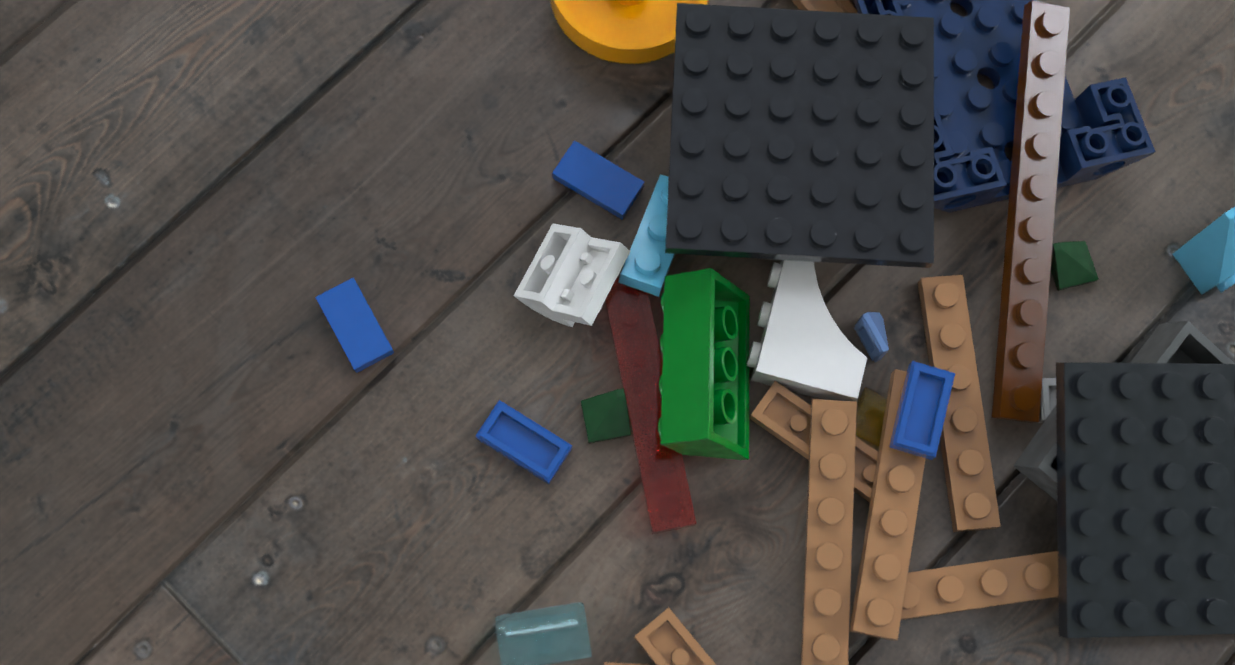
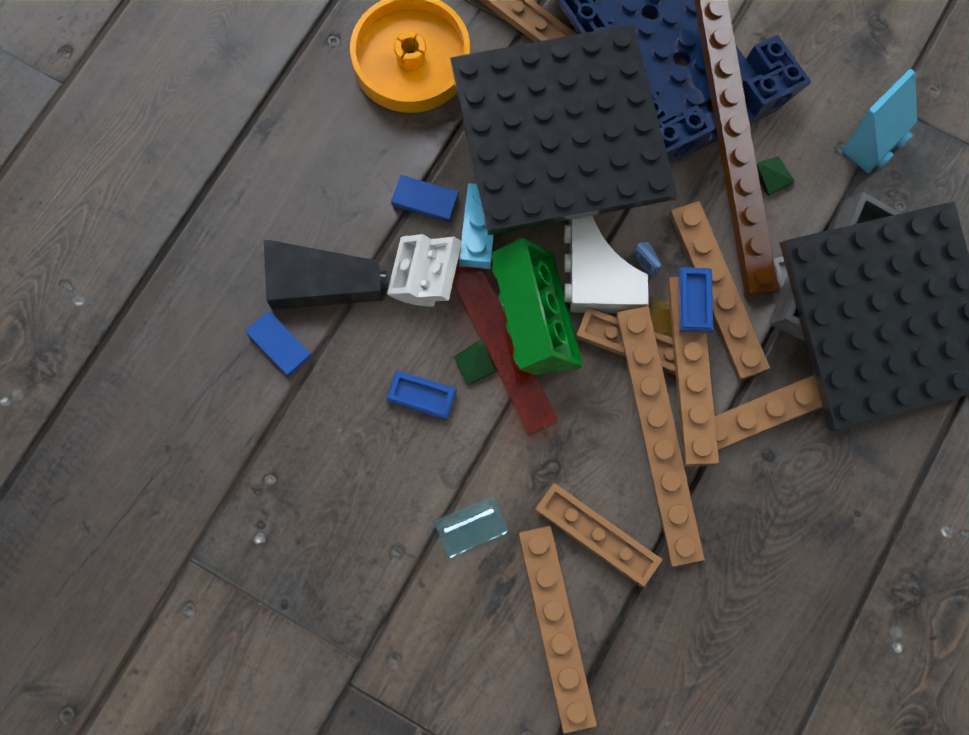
camera: 10 degrees left, 0 degrees up
none -> black slope [264,240,388,310]

